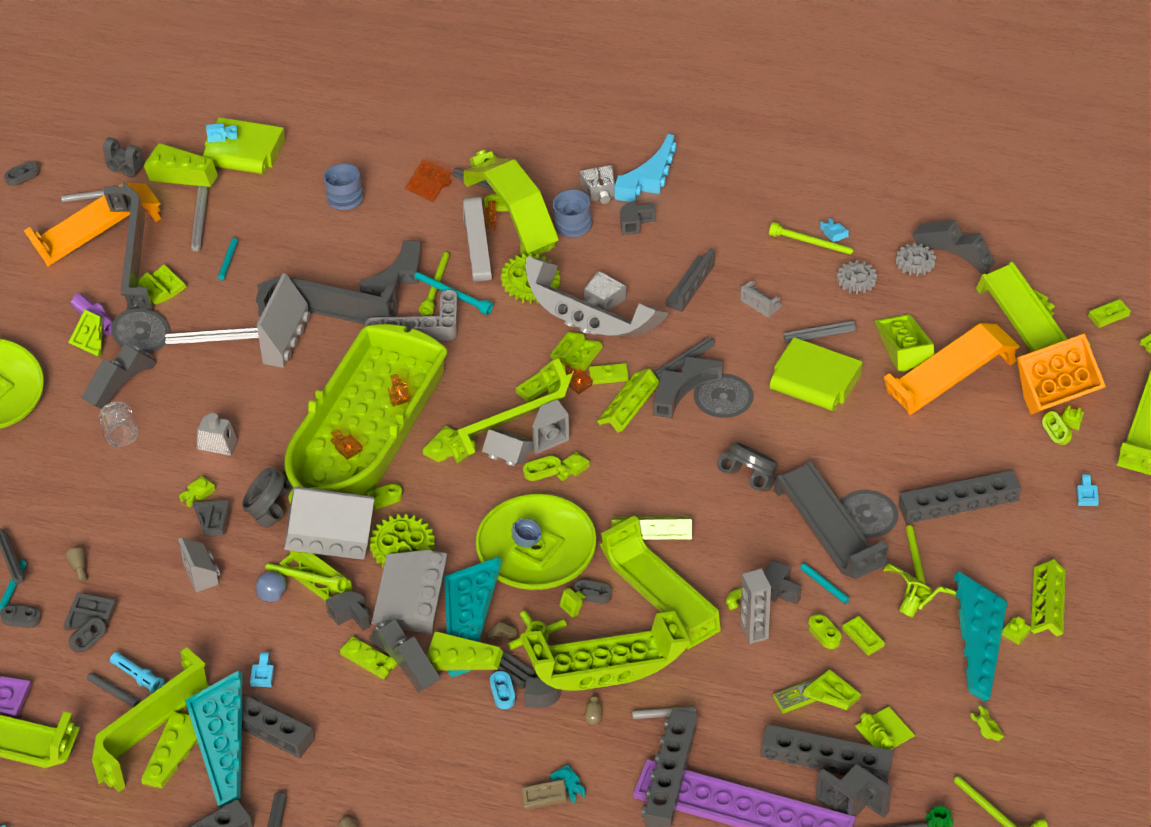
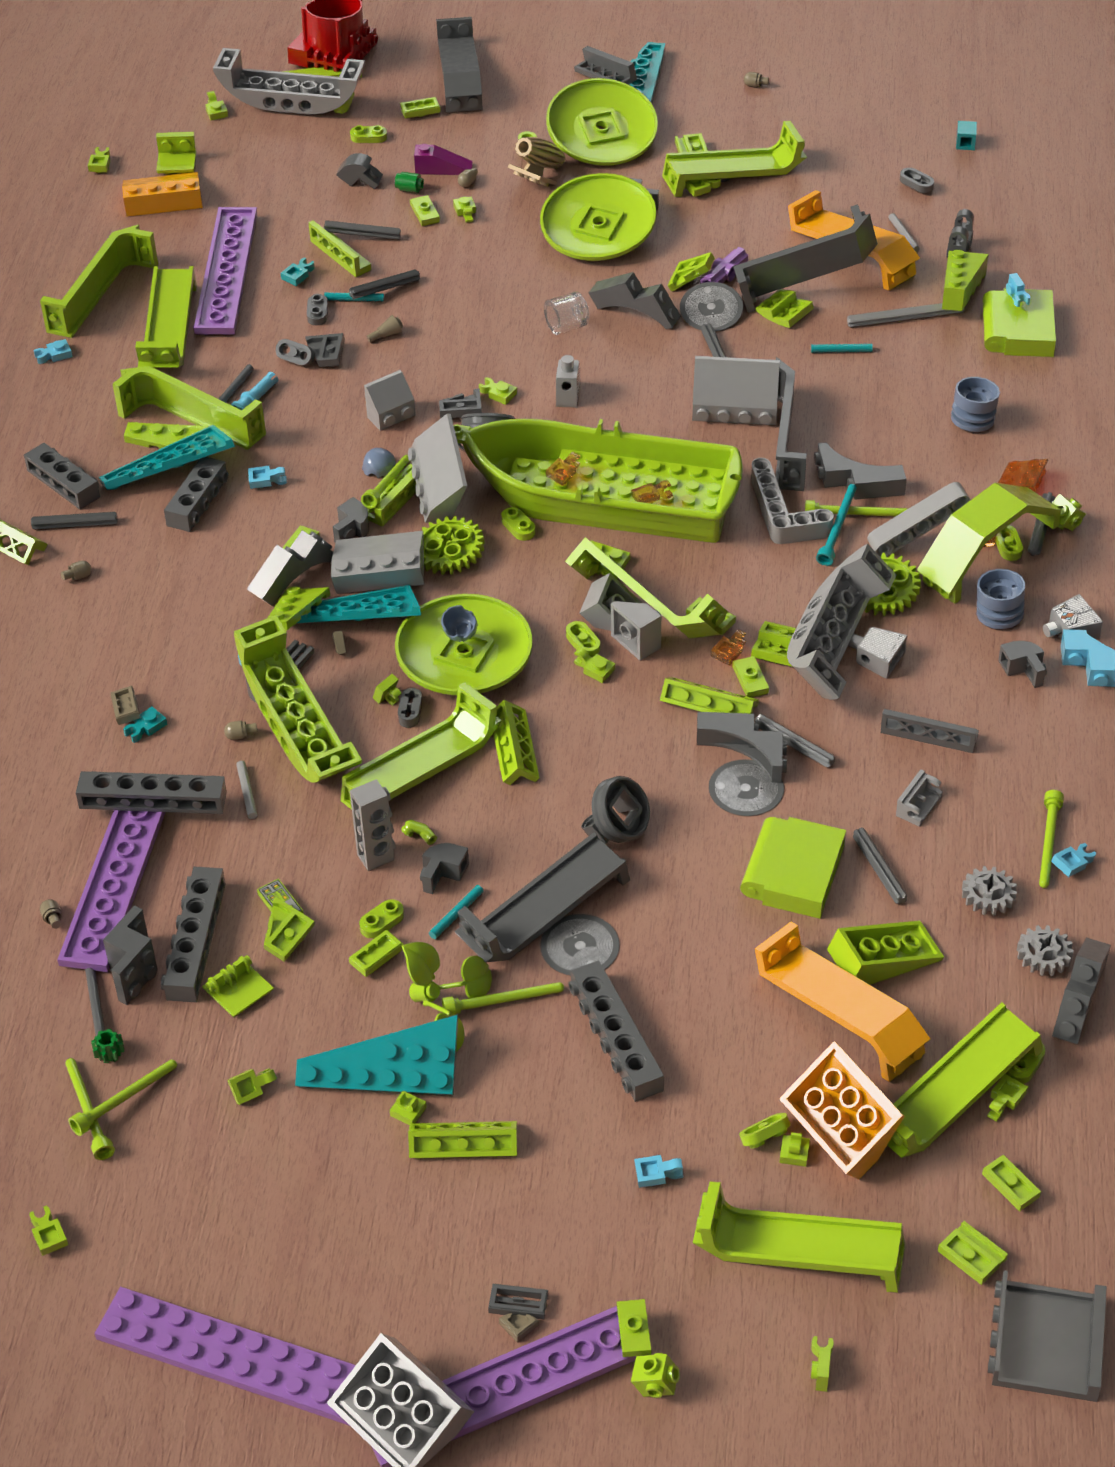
camera: 80 degrees right, 0 degrees up
lime bar [508,611,567,650] -> none

